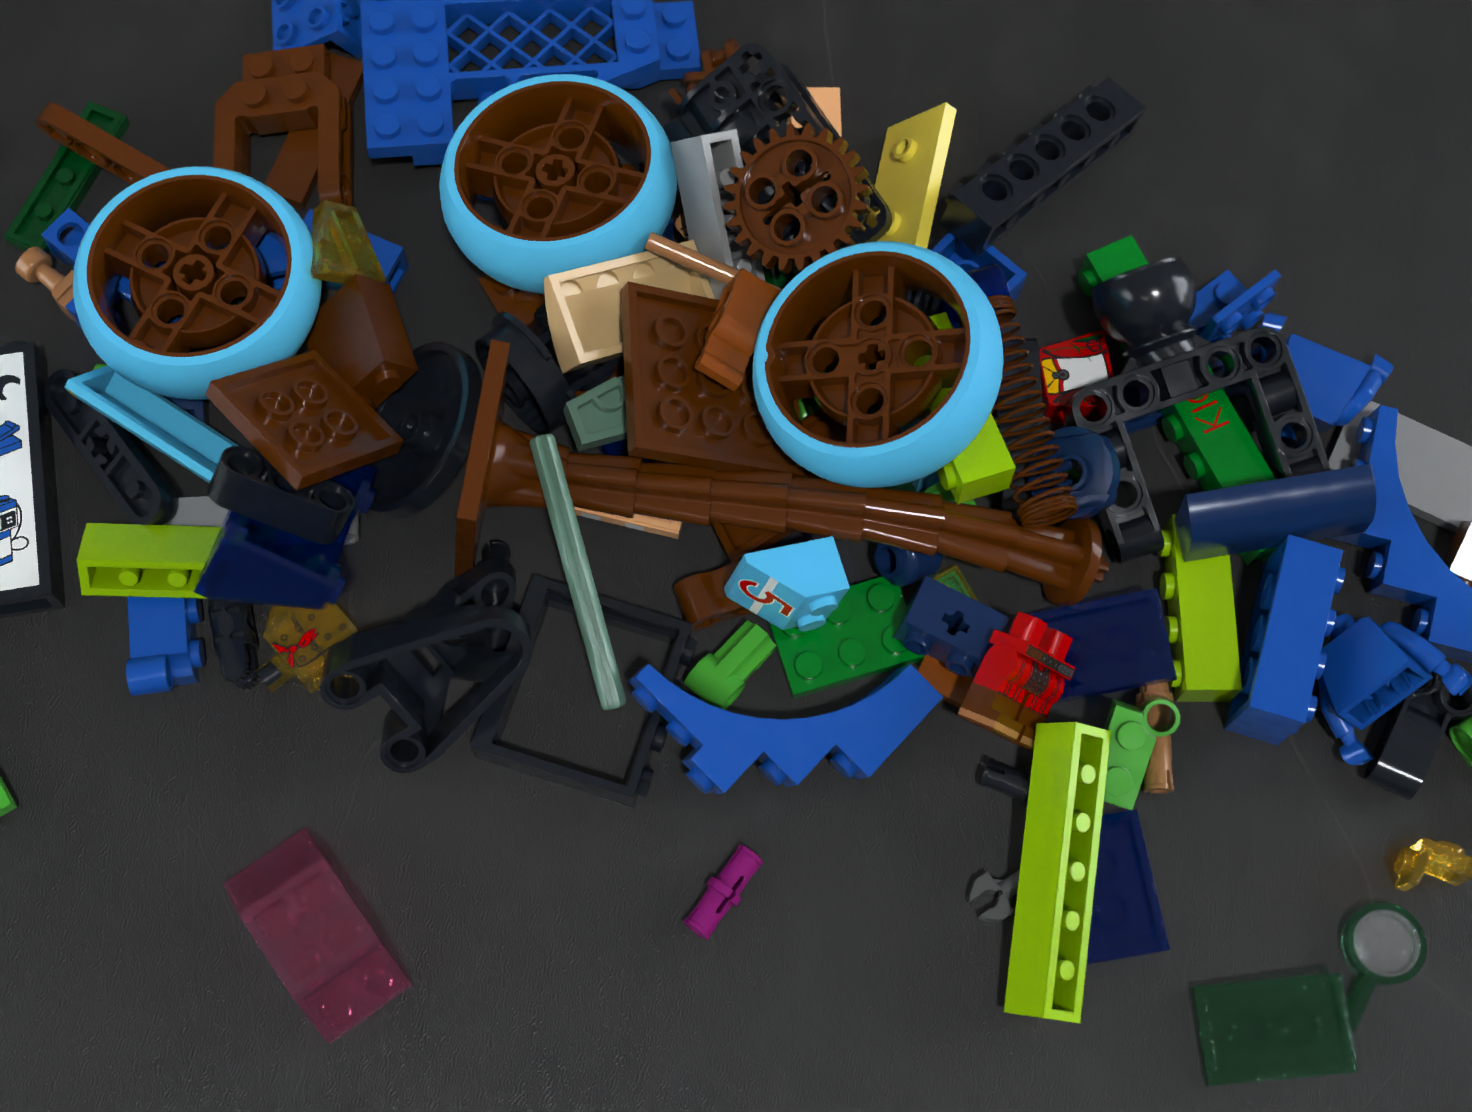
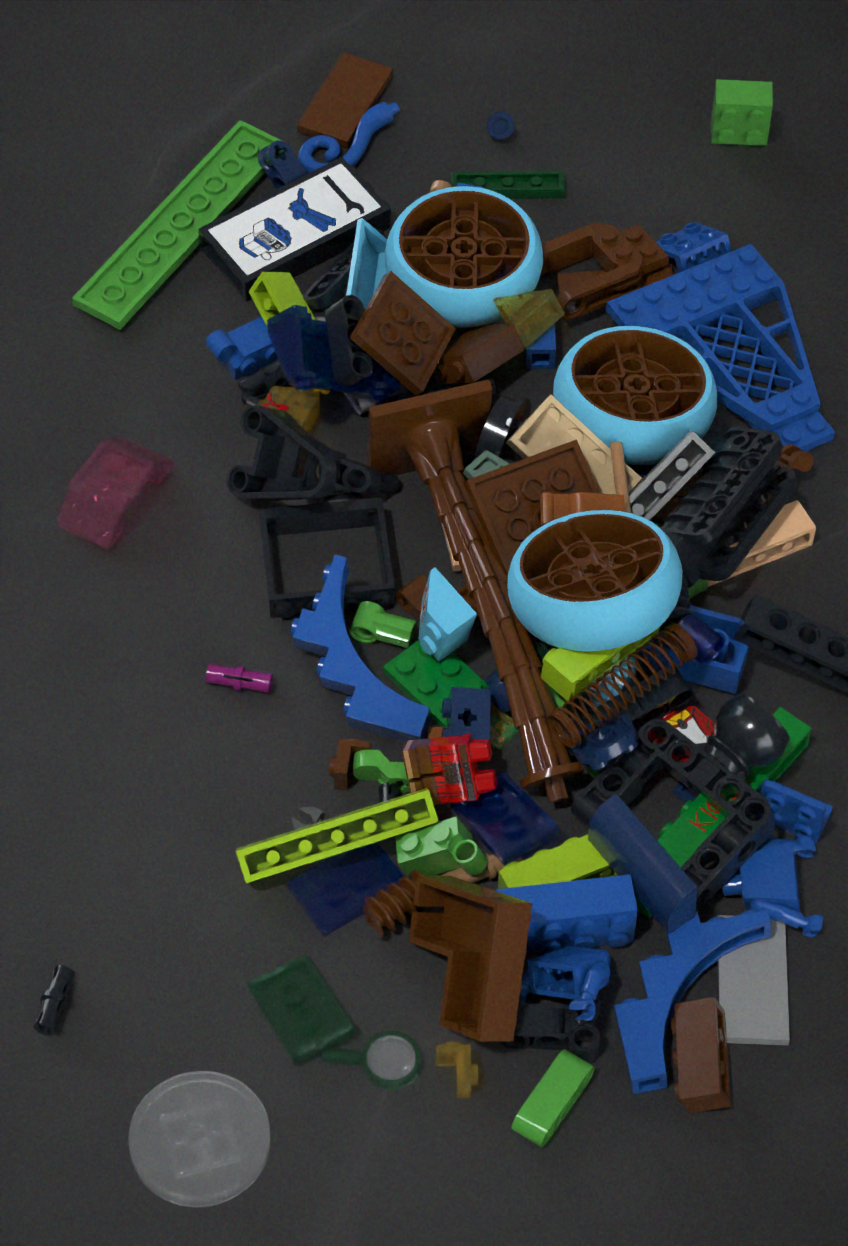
camera: 70 degrees right, 15 degrees down
reddish brown beam [35,102,171,185] -> none
sand green axle [529,434,626,710] -> none
reddish brown gear [723,123,873,274] -> none
light yellow plate [866,102,957,249] -> none
none -> reddish brown bracket [329,739,372,791]
none -> bright green piece [353,750,410,793]
none -> reddish brown piece [362,870,430,938]
none -> reddish brown piece [408,875,532,1042]

